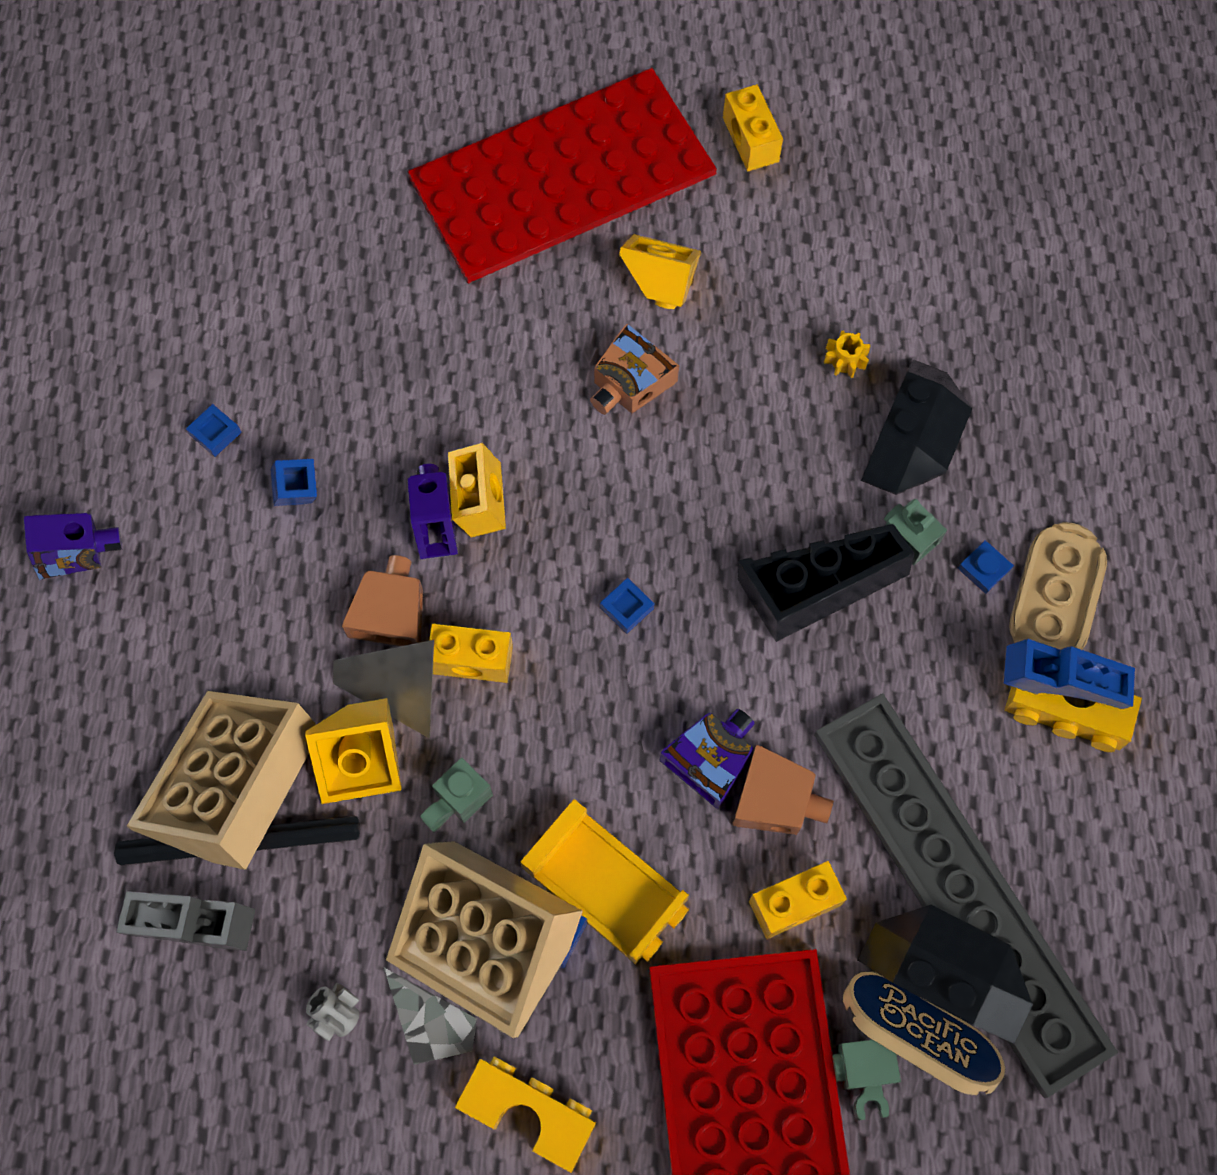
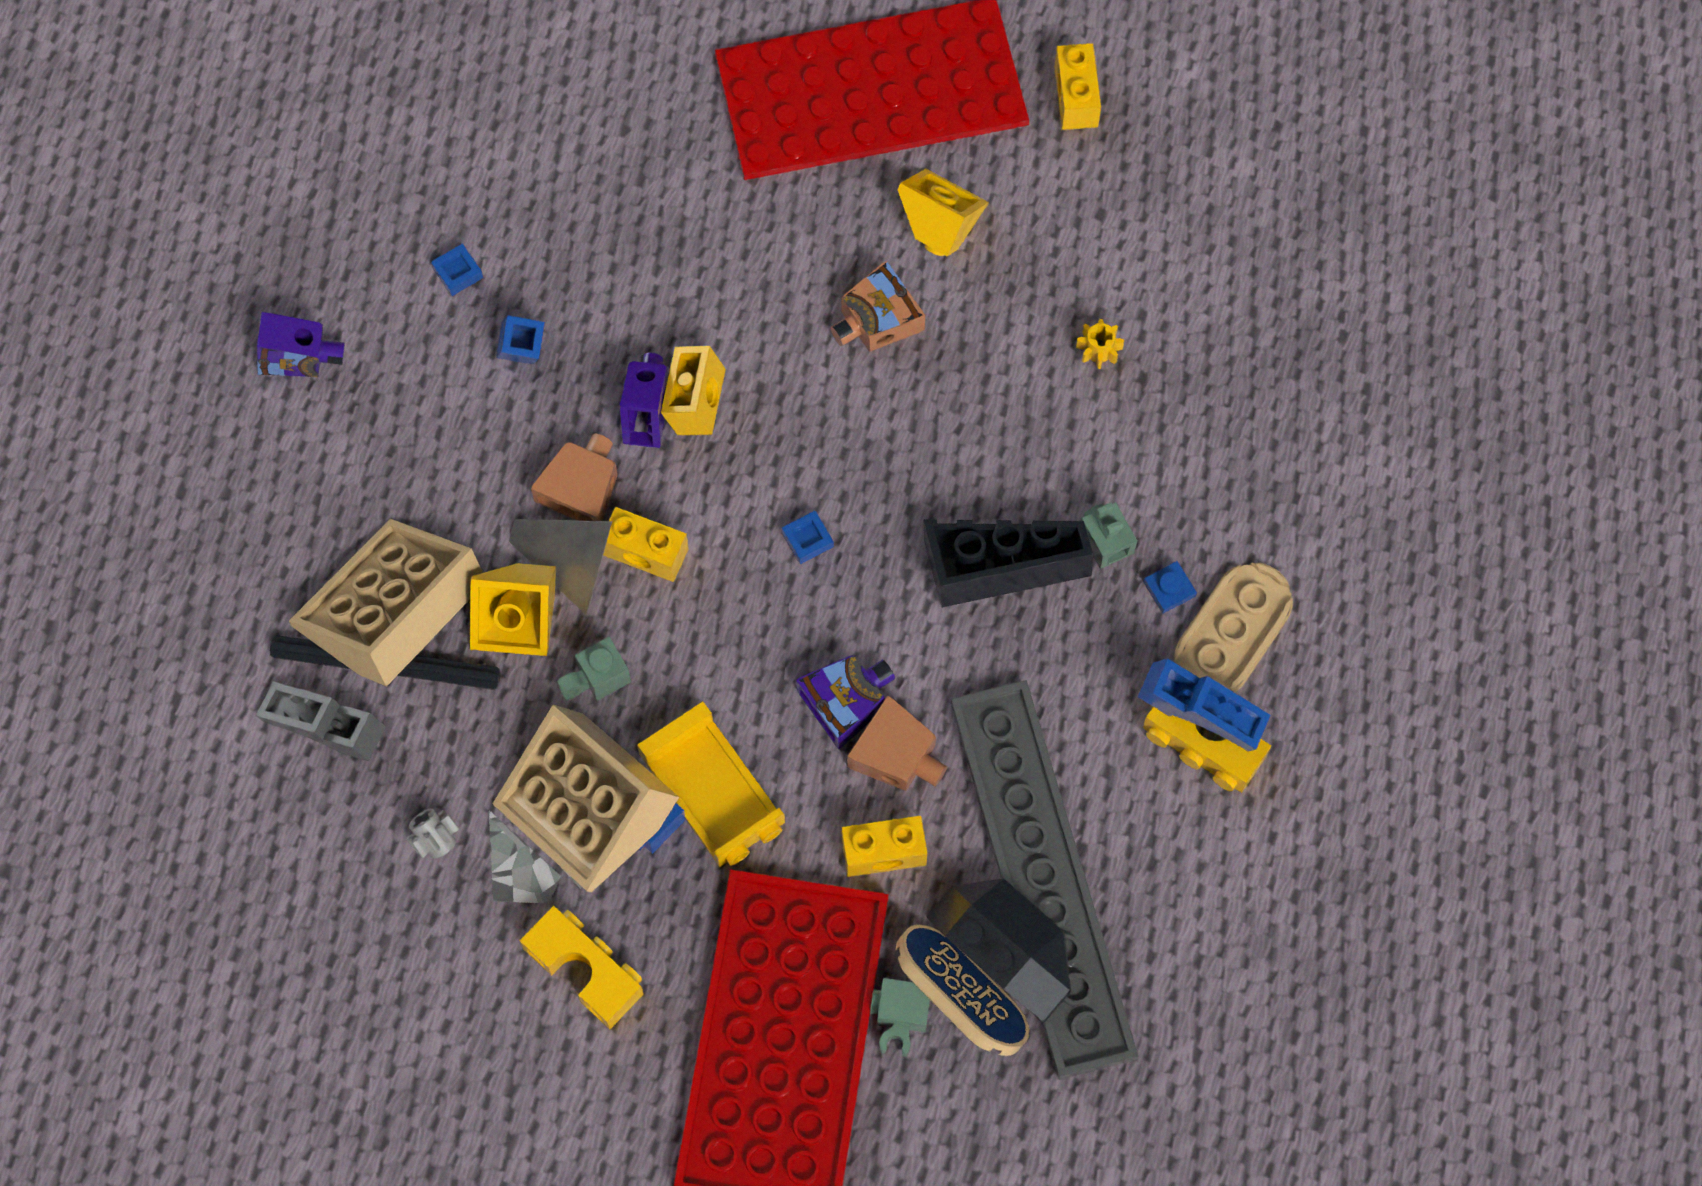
camera: 15 degrees right, 0 degrees up
black wedge [861,359,972,495] -> none

